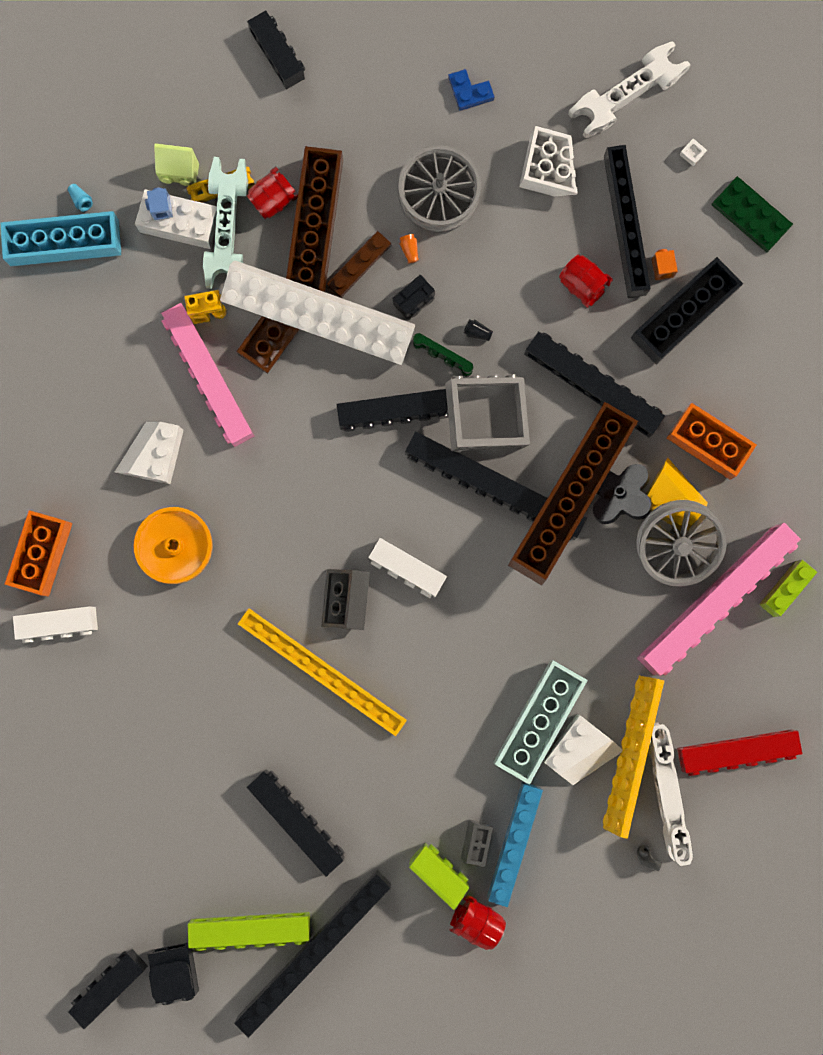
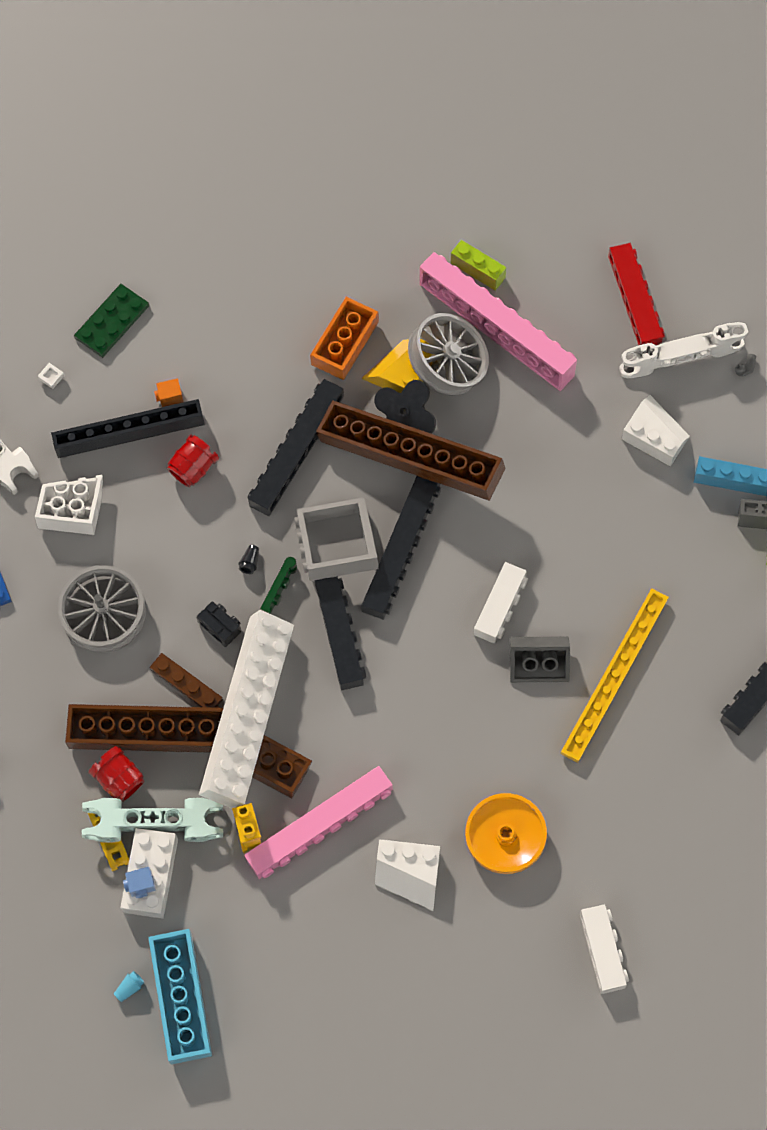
camera: 95 degrees left, 15 degrees down
orange brick [4,510,73,596] -> none
yellowish green slope [154,143,199,186] -> none
orange cone [399,234,419,264] -> none
light aqua brick [493,660,588,785] -> none
yellow plate [603,675,664,839] -> none
black brick [631,257,743,365] -> none

